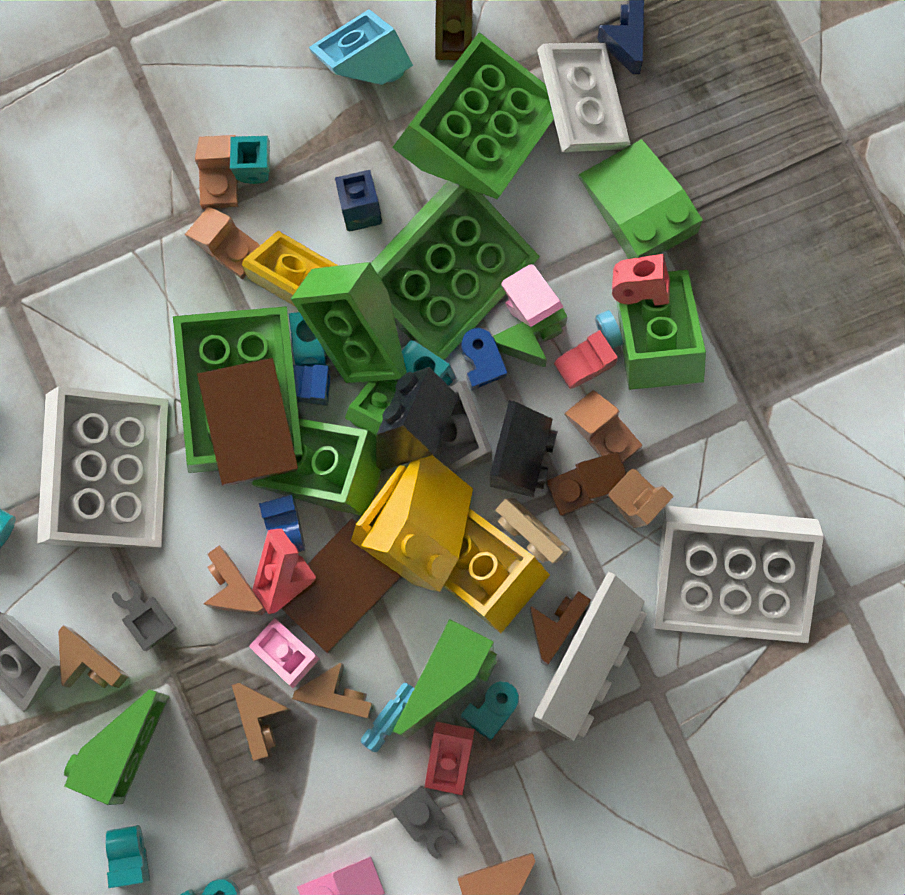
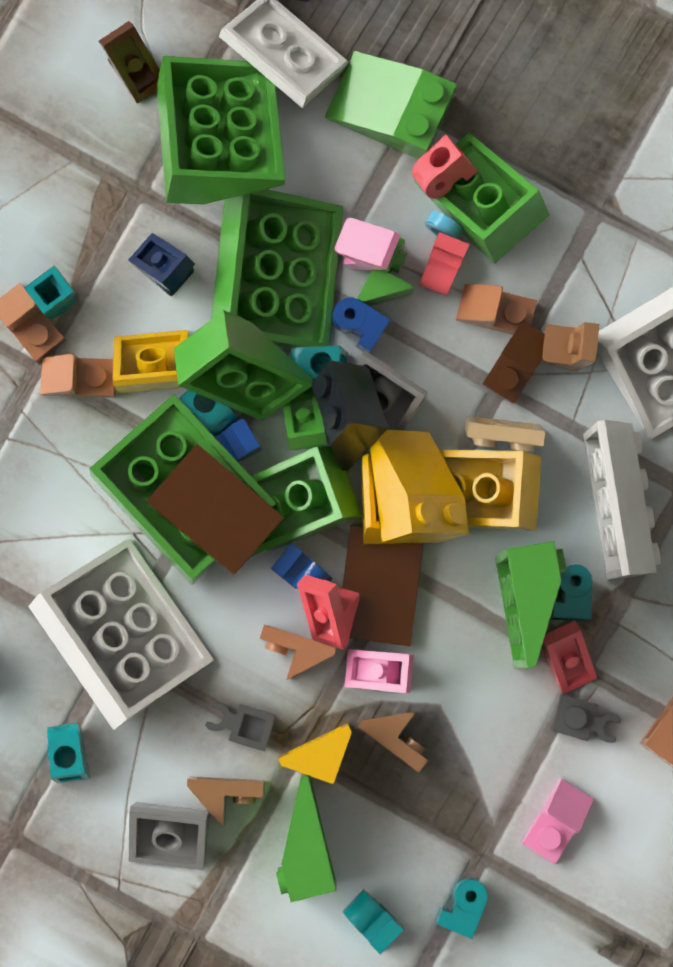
camera: 40 degrees left, 5 degrees up
medium nougat slope [292,663,374,719] -> none
medium azure slope [309,9,413,85] -> none
medium azure axle [361,683,414,753] -> none
black slope [490,400,558,498] -> none
reddish brown slope [530,591,591,666] -> none
none -> yellow slope [278,723,352,784]

